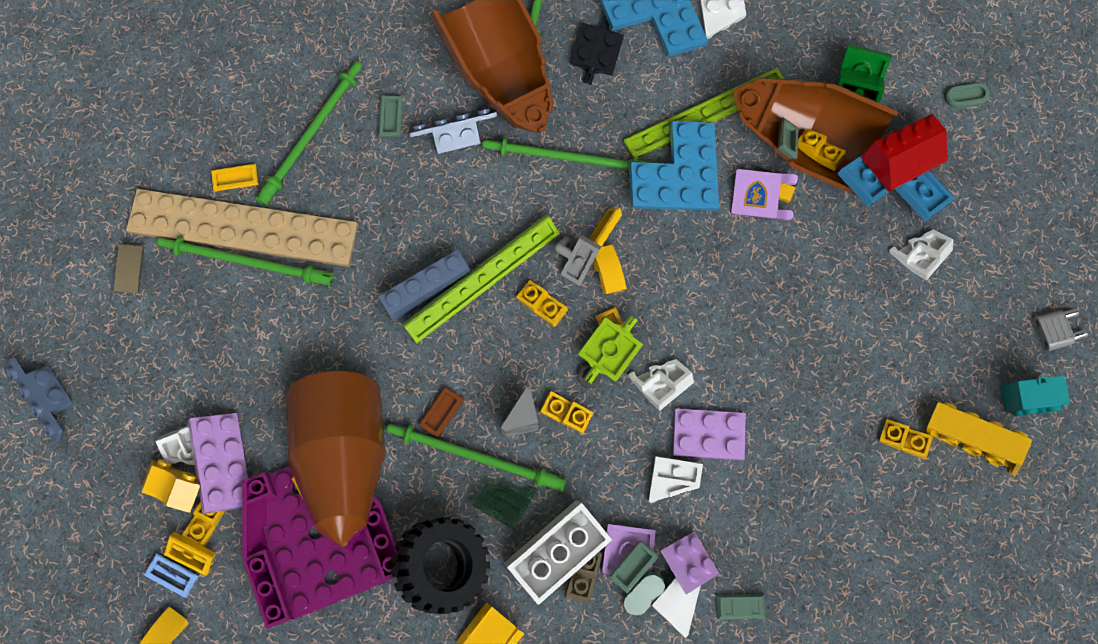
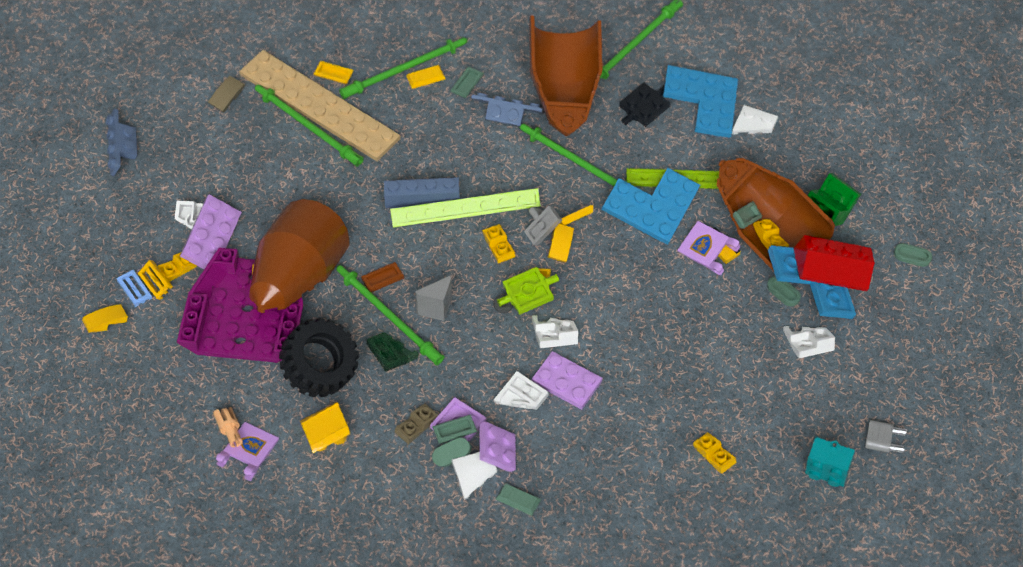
camera: 30 degrees right, 20 degrees down
yellow brick [141,459,200,513] -> none
white slope [503,500,612,605] -> none
yellow slope [539,391,593,434] -> none
yellow wedge [926,402,1033,476] -> none
none -> yellow tile [406,65,446,89]
none -> sand green tile [767,276,801,306]

